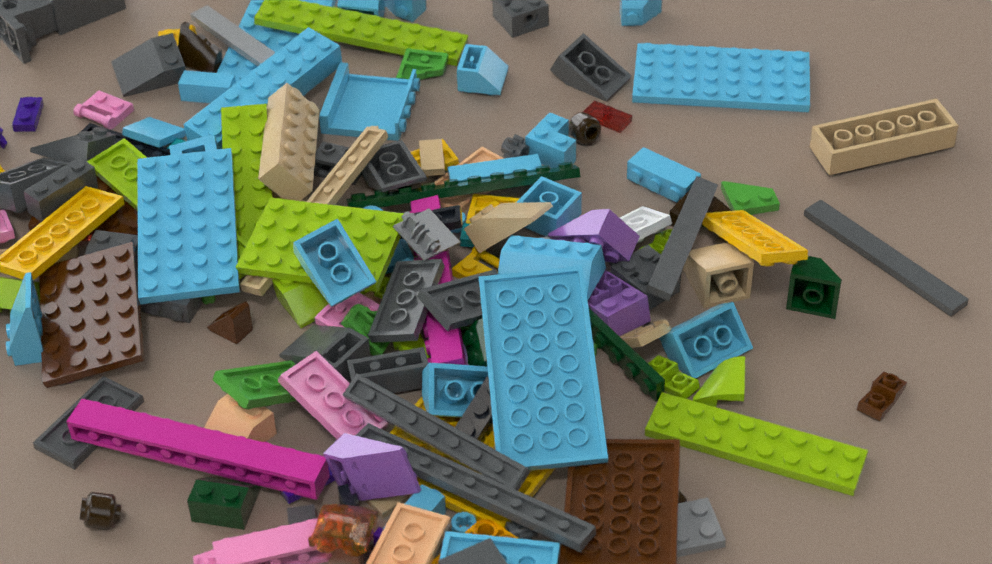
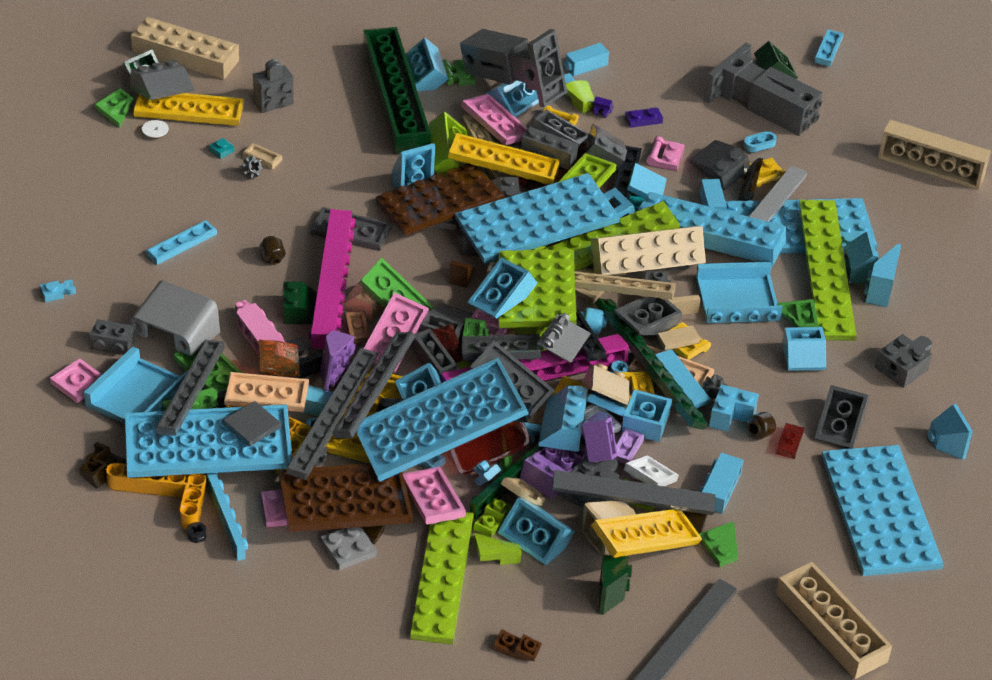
camera: 70 degrees right, 0 degrees up
none -> medium nougat plate [345,311,370,344]
none -> bright pink plate [403,467,466,524]
none -> clear red plate [433,324,463,363]
none -> medium azure tile [473,460,501,487]
none -> medium azure tile [587,391,627,416]
none -> medium azure plate [744,131,777,153]

